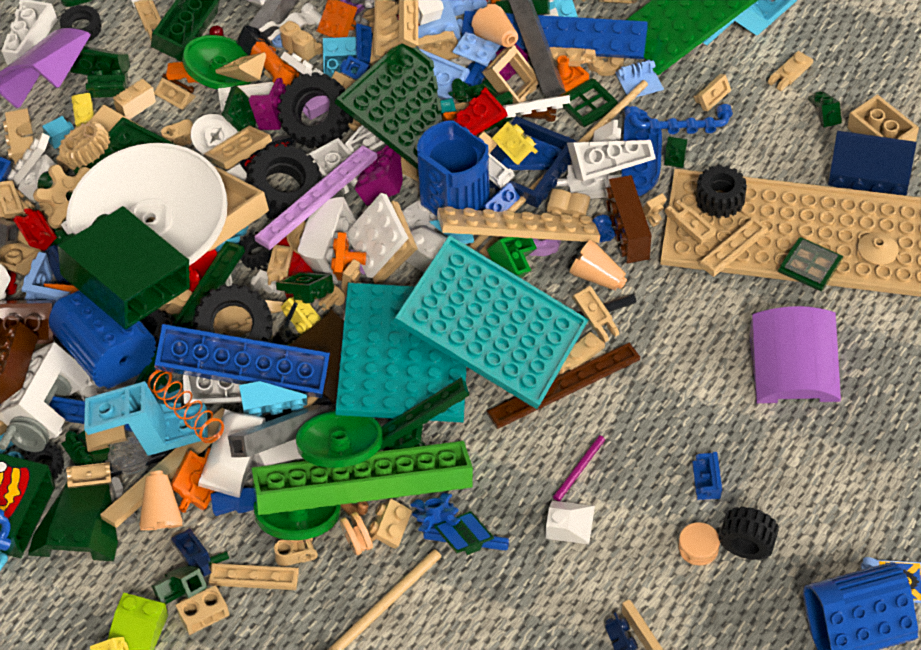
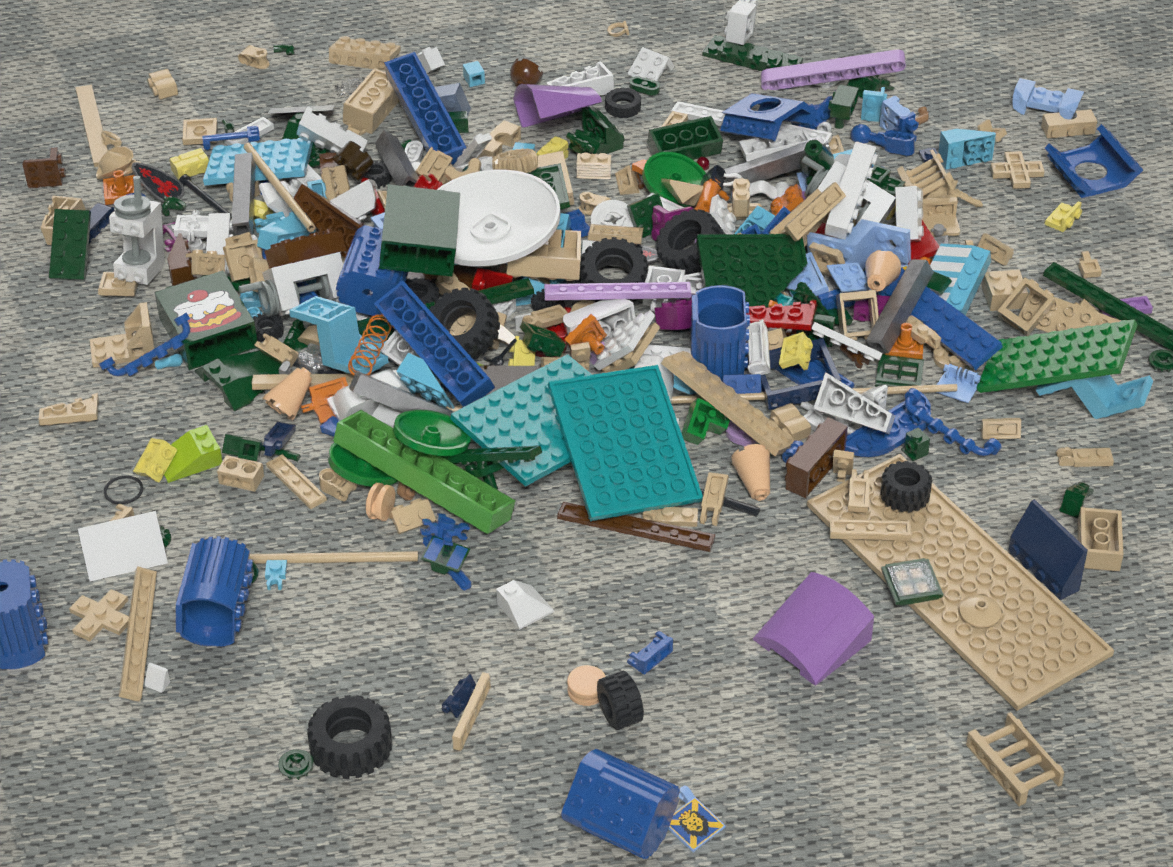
camera: 45 degrees right, 10 degrees down
magenta bar [553,435,605,501] -> none

